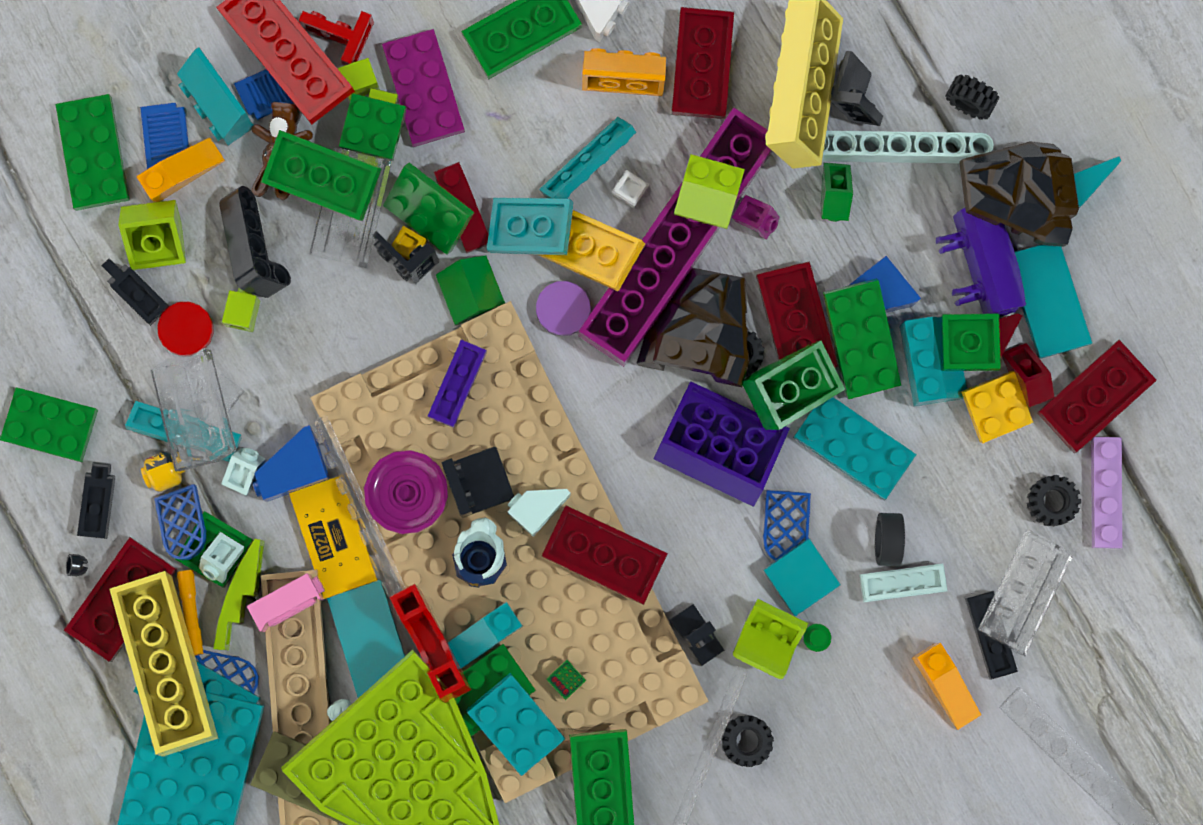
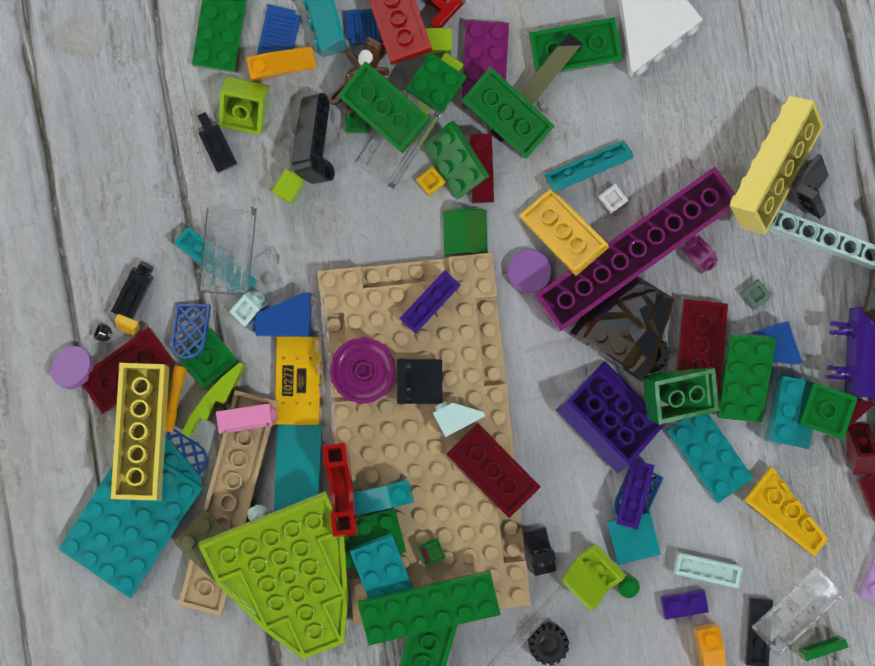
camera: 30 degrees right, 5 degrees up
green plate [0,387,98,463] -> none
yellow head [141,451,185,492] -> none
red tile [157,301,214,357] -> none
light aqua bracket [199,532,244,583] -> none
black bracket [373,231,439,284] -> none
piece [452,517,507,588] -> none
teal plate [487,198,574,255] -> none
light orange slope [582,48,666,96] -> none
dark red plate [671,7,734,119] -> none
lime slope [674,154,745,229] -> none
green slope [820,163,853,222] -> none
black tyre [875,513,905,566] -> none
yellow plate [961,371,1033,443] -> none
black tyre [1027,475,1081,527] -> none
none -> medium lavender tile [50,346,94,389]
none -> yellow tile [115,314,140,336]
none -> green tile [346,112,368,134]
none -> green plate [358,570,501,646]
none -> green plate [461,67,555,159]
none -> olive sticker [489,33,581,142]
none -> dark purple plate [616,460,655,530]
none -> dark purple plate [660,589,709,620]
none -> sand green tile [740,279,772,310]
none -> yellow wing [744,466,828,557]
none -> green tile [798,635,849,662]

